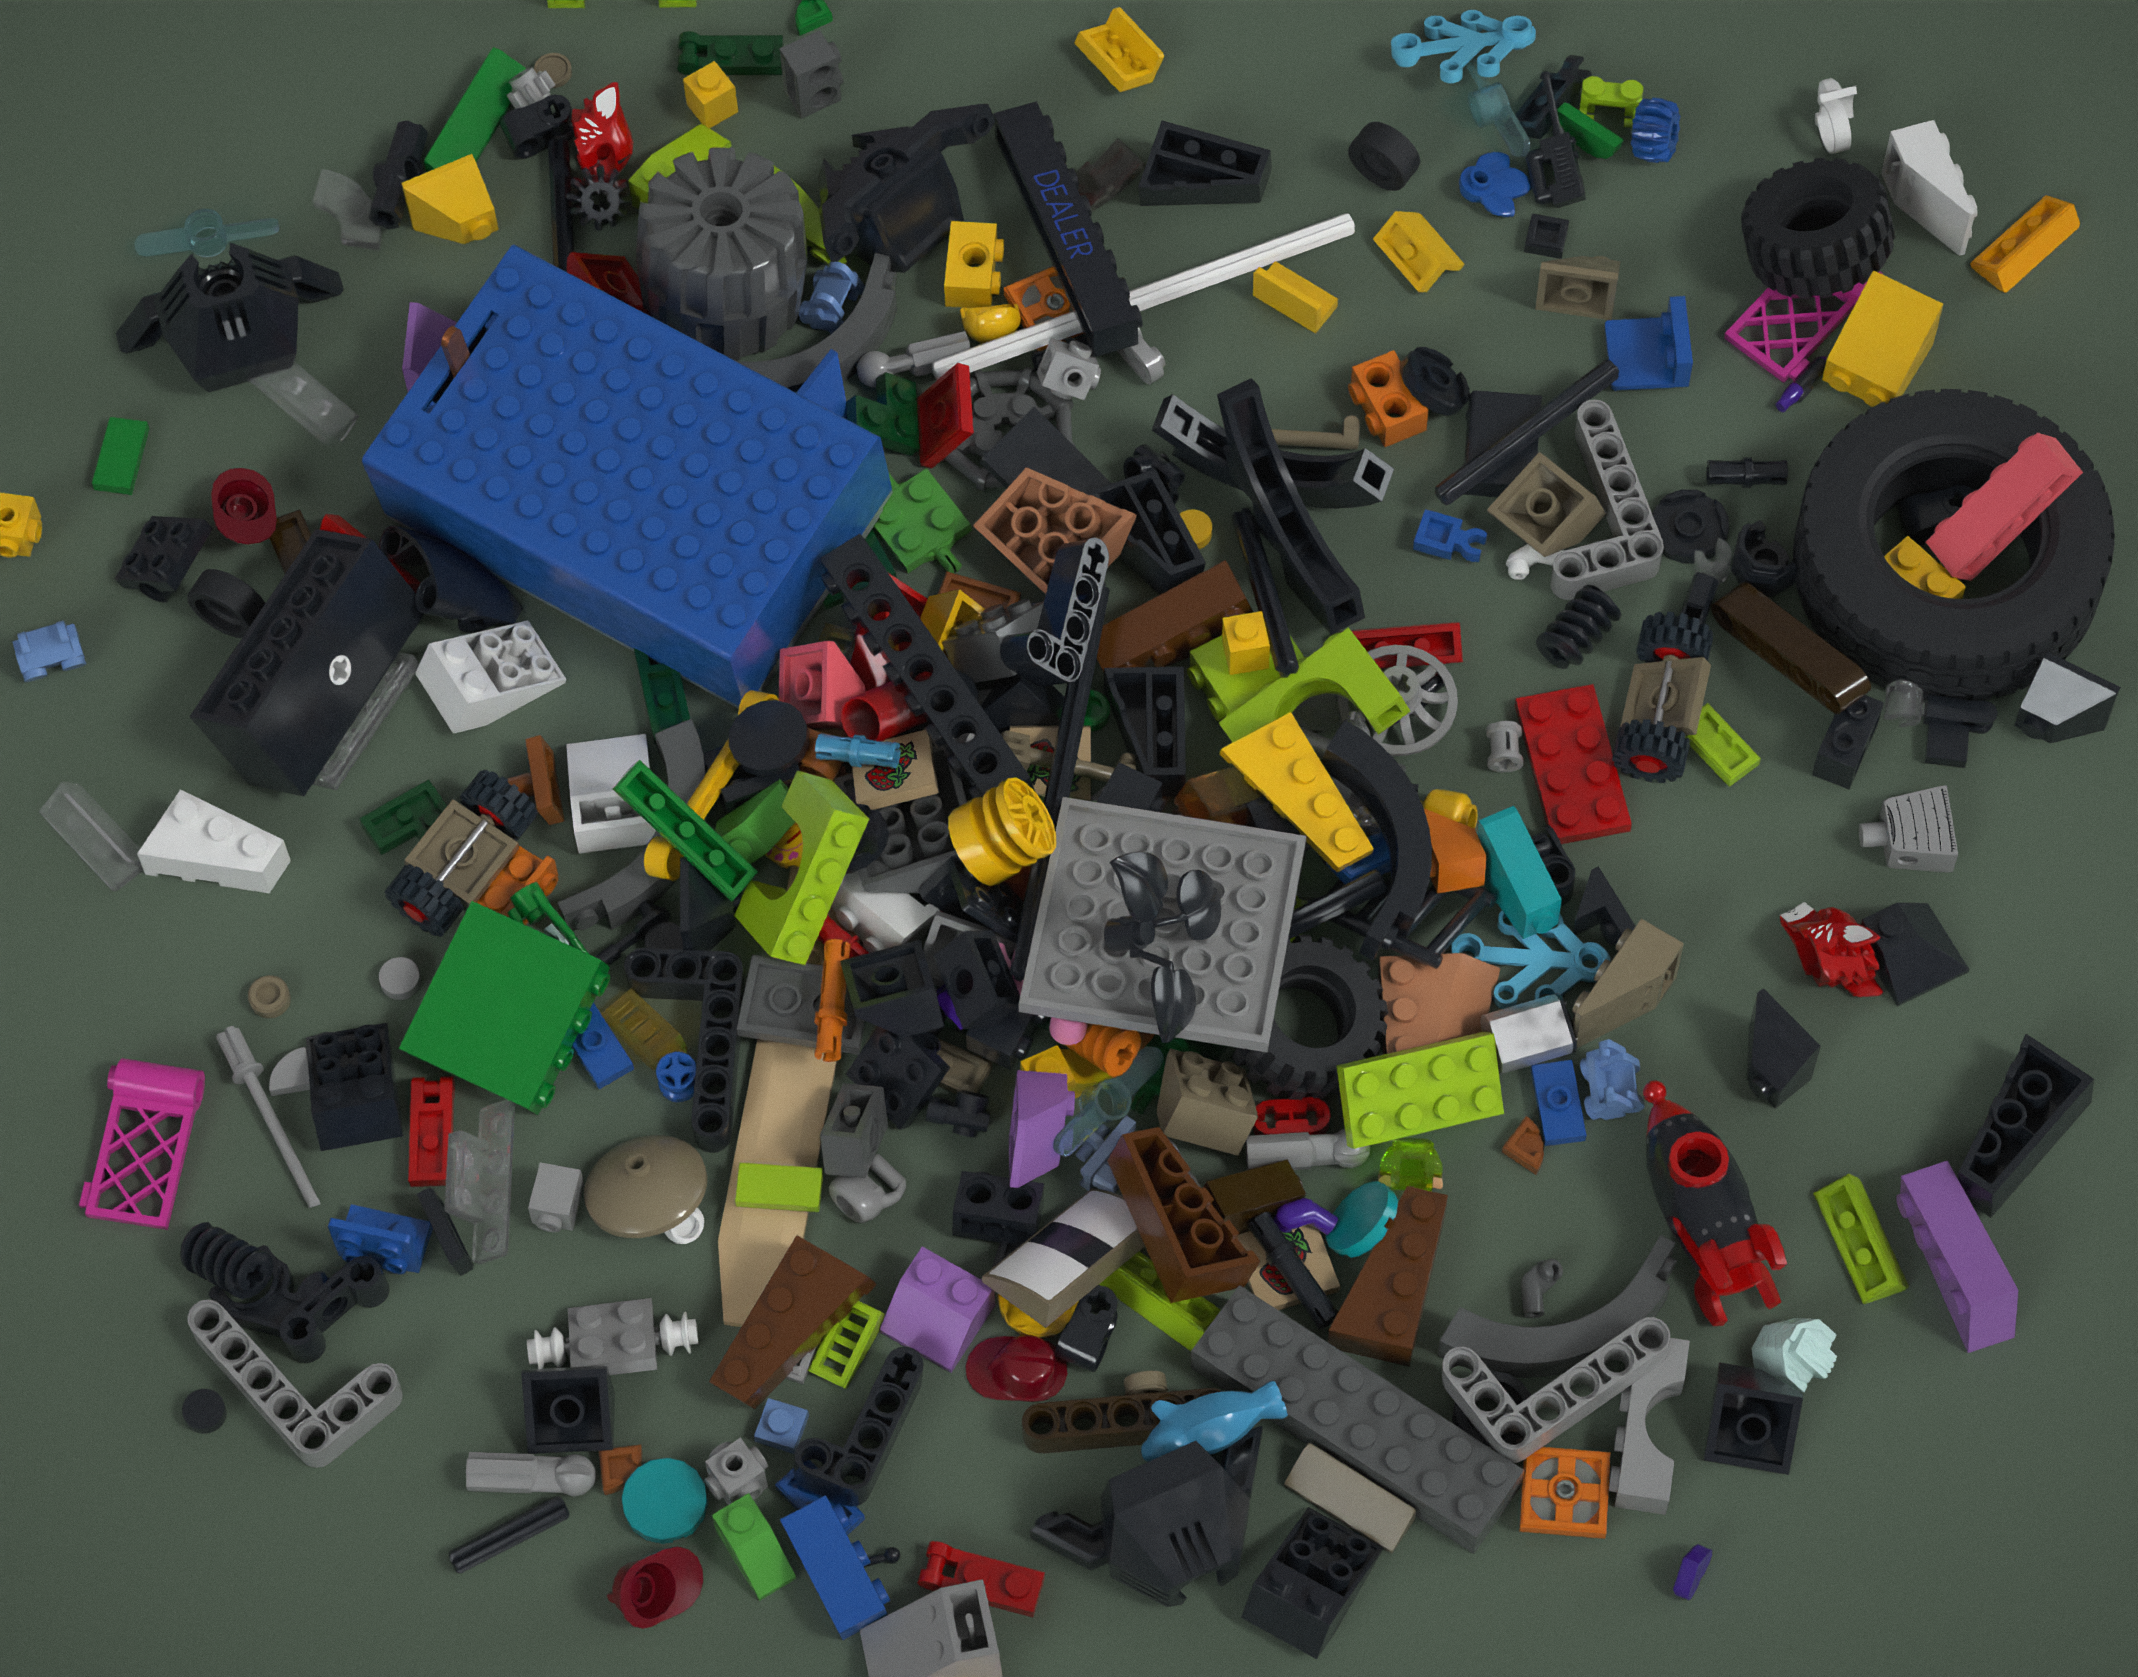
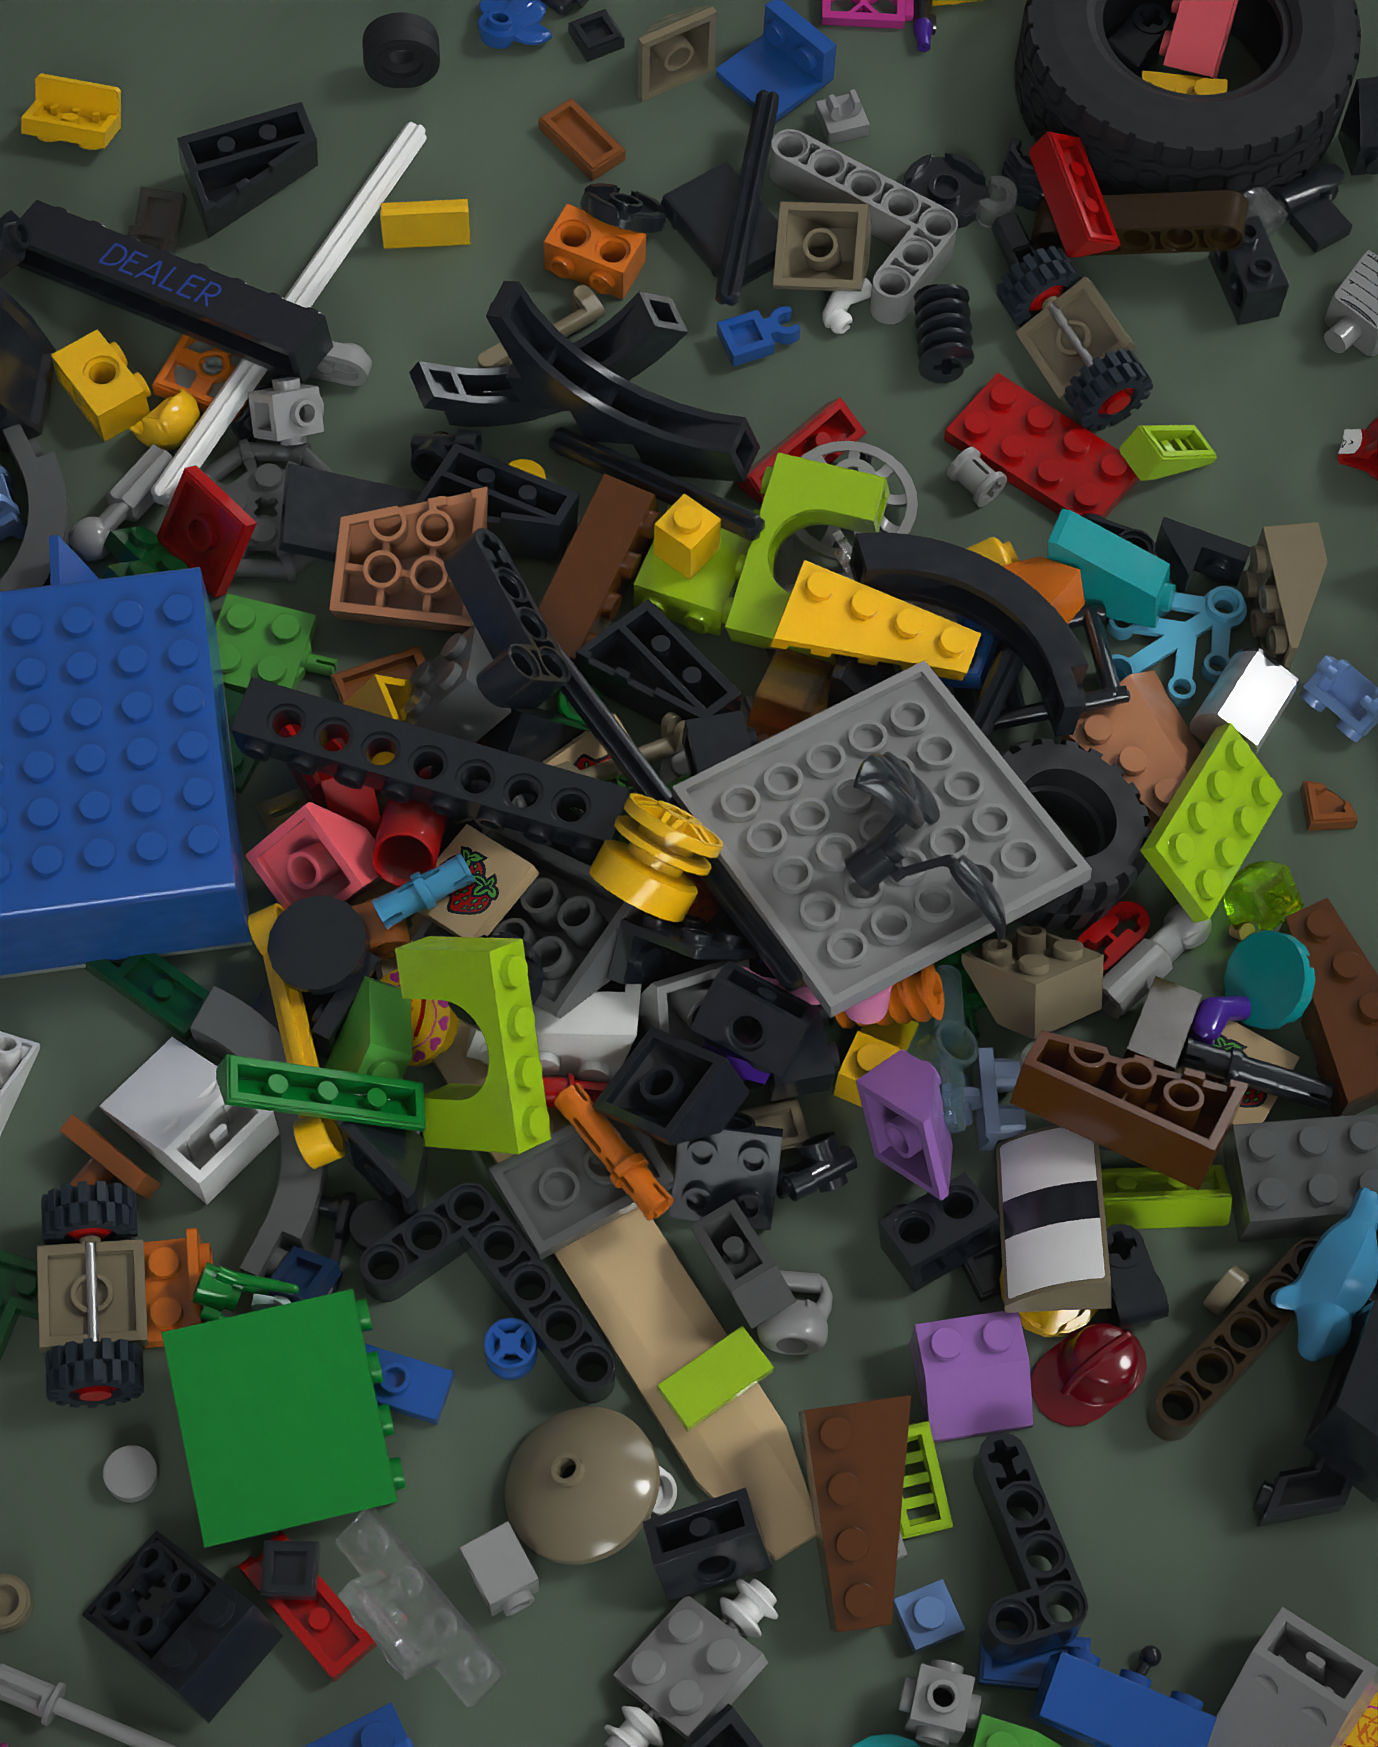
camera: 45 degrees left, 0 degrees up
light grey tile [269,1047,310,1096] -> none
black tile [417,1187,474,1276] -> none
clear yellow slope [601,989,687,1073] -> none
red plate [917,1541,1045,1618] -> none
yellow panel [1373,211,1465,292] -> none
blue plate [1530,1060,1587,1146] -> none
lime plate [1685,703,1761,787] -> none
black pin [1706,457,1788,488] -> none
none -> black tile [260,1540,321,1600]
none -> dark blue plate [268,1246,341,1303]
none -> dark orange tile [538,98,626,181]
none -> black brick [643,1487,772,1601]
none -> light grey tile [815,89,870,145]
none -> red slope [1029,131,1120,258]
none -> lime slope [1120,425,1217,481]

